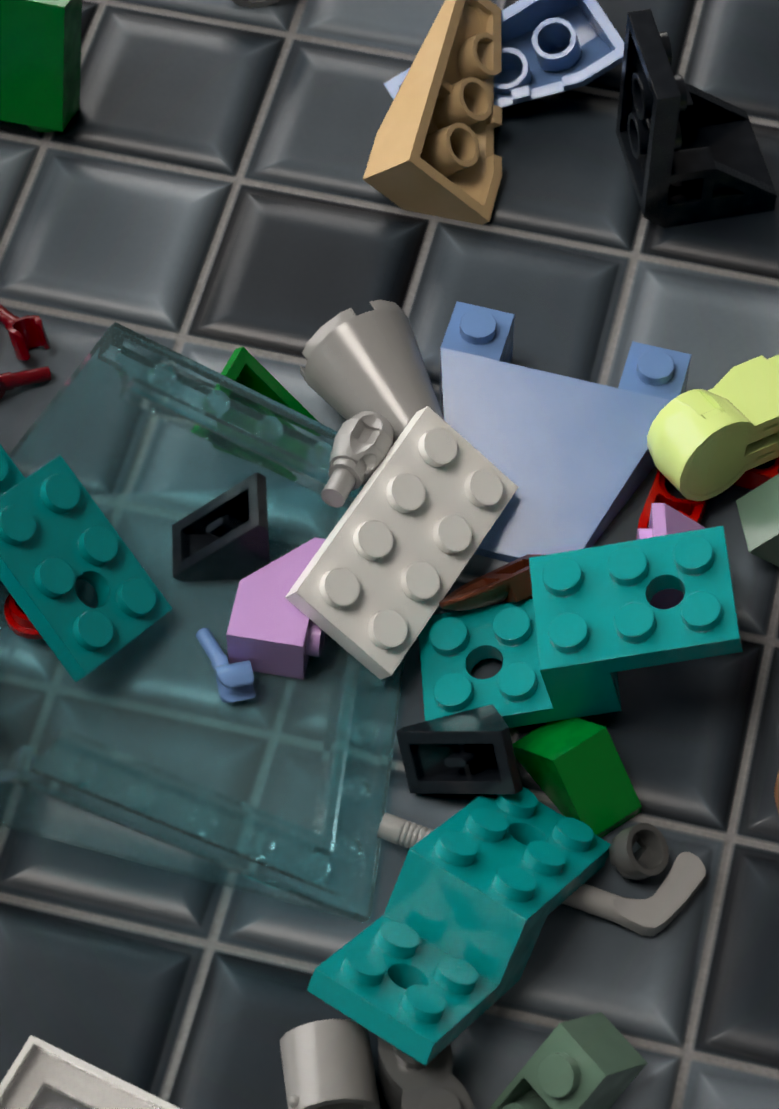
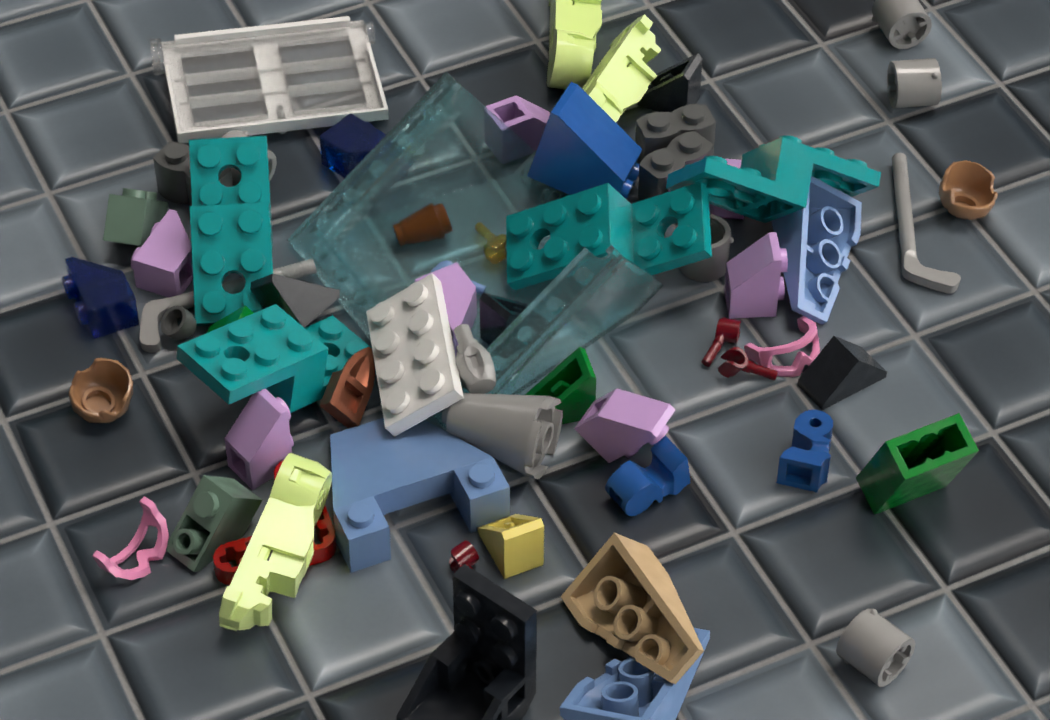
camera: 140 degrees right, 10 degrees down
none -> clear blue slope [62,257,140,339]
none -> lavender slope [131,209,193,297]
none -> clear blue slope [320,113,407,181]
none -> reddish brown cone [392,202,453,247]
none -> dark red hand [449,540,479,573]
none -> clear yellow hand [475,222,507,264]
none -> light yellow slope [477,514,544,579]
none -> lavender slope [574,388,675,463]
none -> blue leg [605,435,691,516]
none -> blue leg [776,410,833,492]

